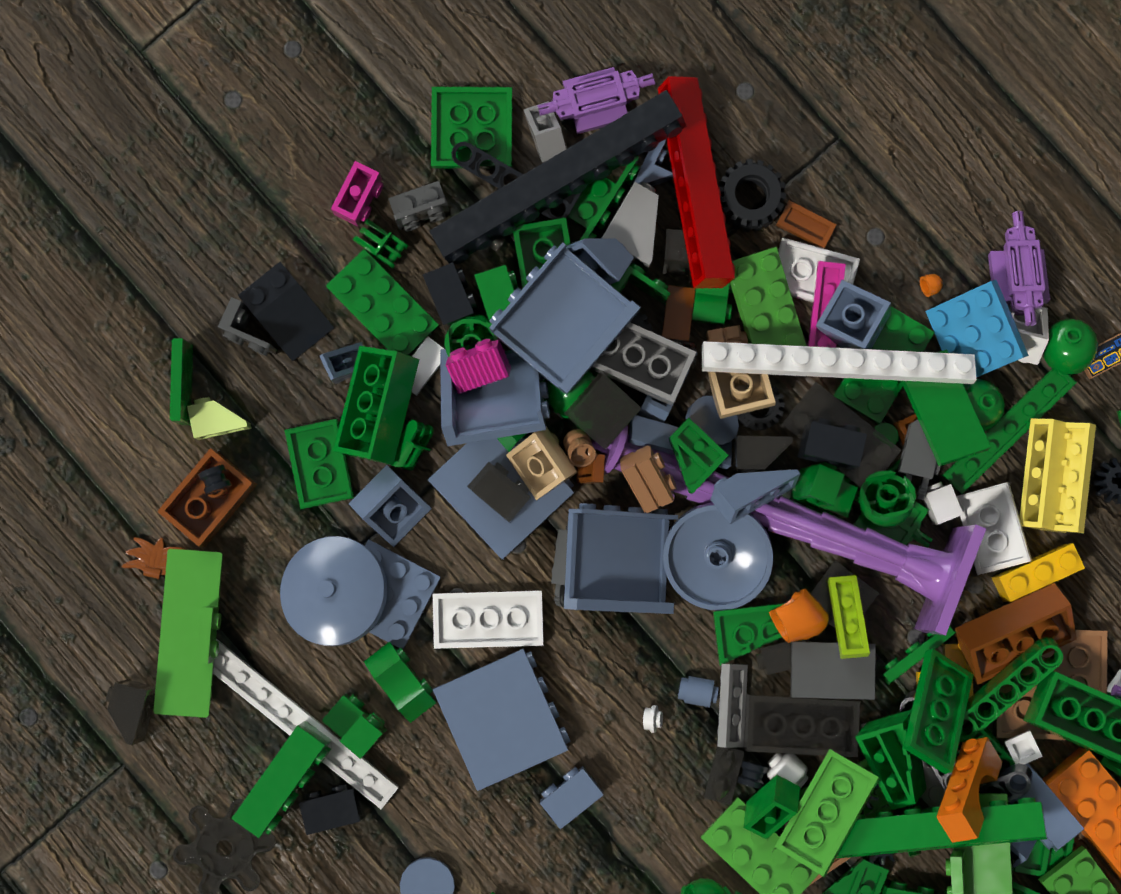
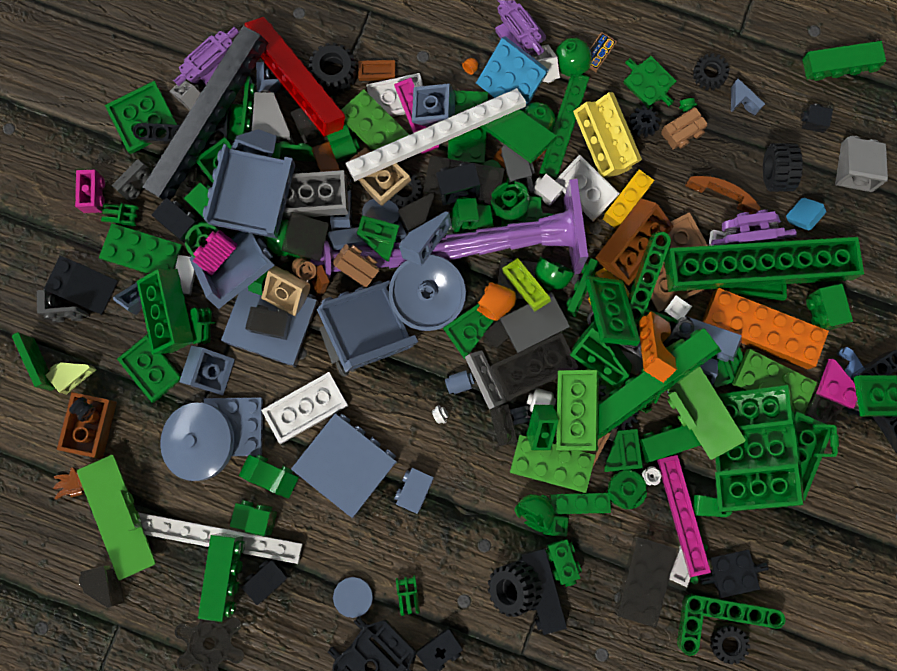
camera: 20 degrees left, 5 degrees down
none -> green cylinder [535,256,575,291]

